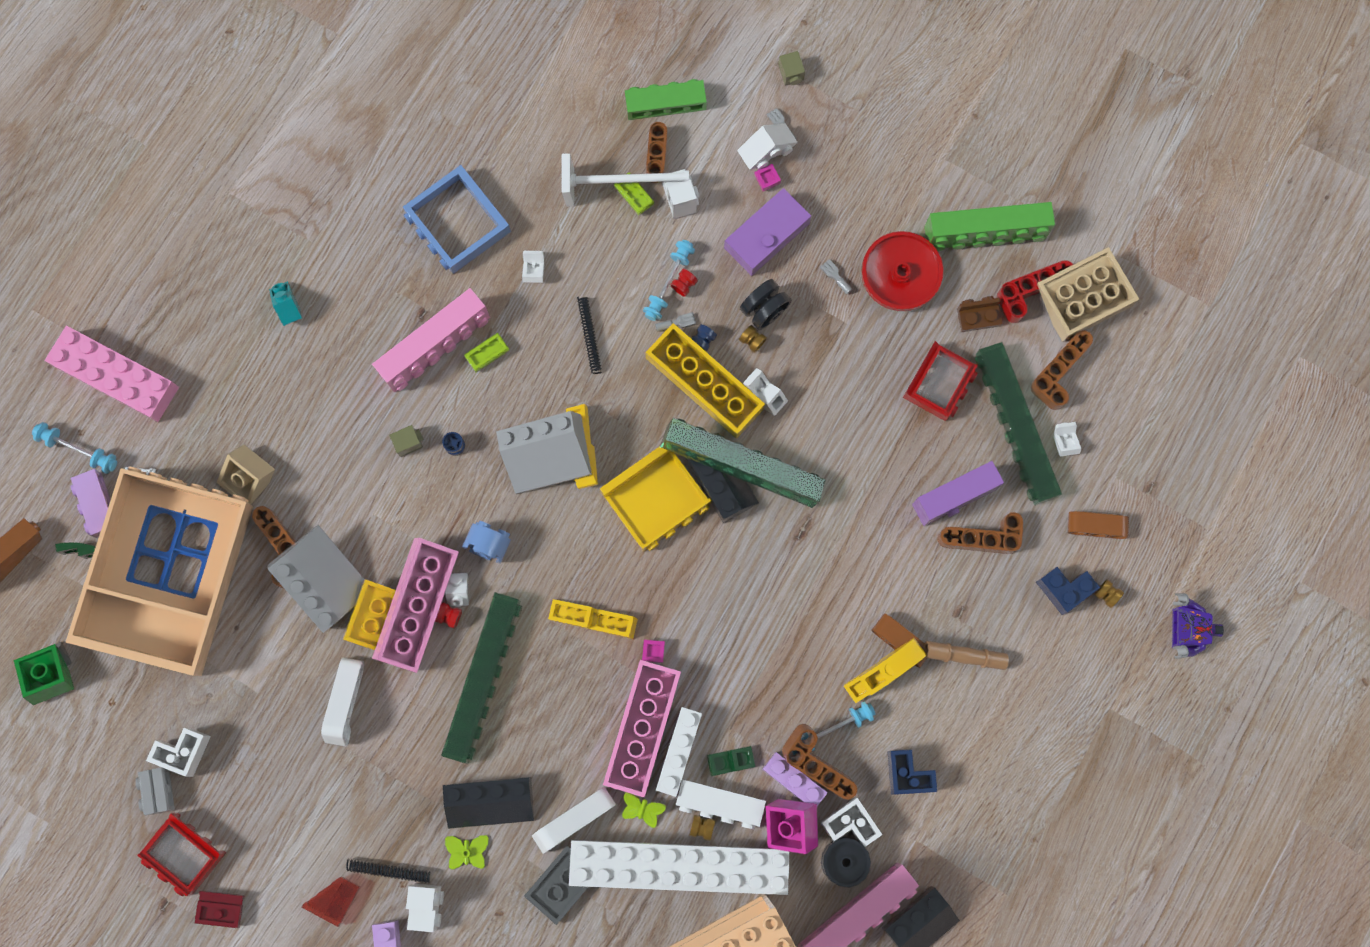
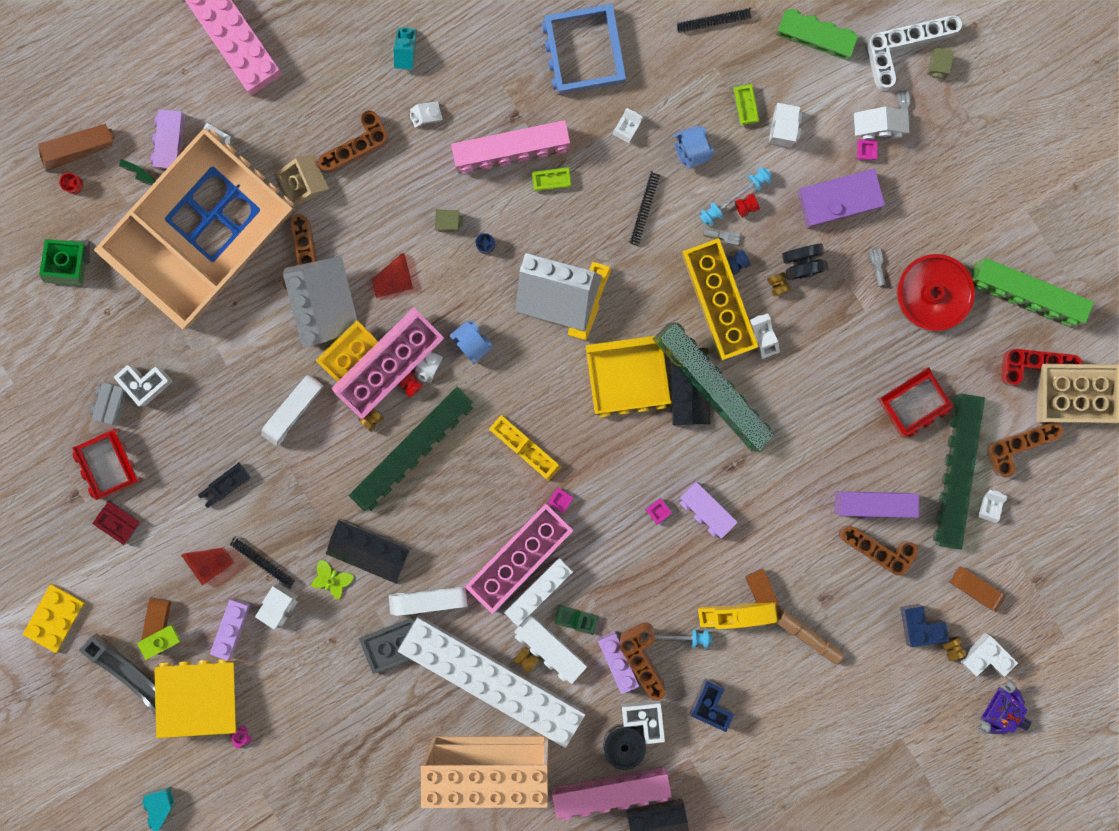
camera: 30 degrees right, 10 degrees up
medium azure axle [32,422,118,474] -> none
white tile [562,154,689,207] -> none
lime piece [622,792,666,828] -> none
dark orange beam [646,122,667,183] -> none
dark pink brick [766,799,818,854] -> none
reddish brown bracket [957,296,1002,333] -> none
none -> red wheel [59,173,84,194]
none -> black hinge [198,462,251,508]
none -> dark orange beam [318,110,389,174]
none -> pearl gold wheel [358,408,385,432]
none -> clear red wing [371,253,414,298]
none -> white bracket [410,101,443,127]
none -> dark pink plate [645,498,672,524]
none -> medium blue brick [674,125,714,170]
none -> black piece [677,8,751,33]
none -> lavender brick [679,481,737,539]
none -> white beam [867,16,962,91]
none -> white brick [958,633,1018,677]

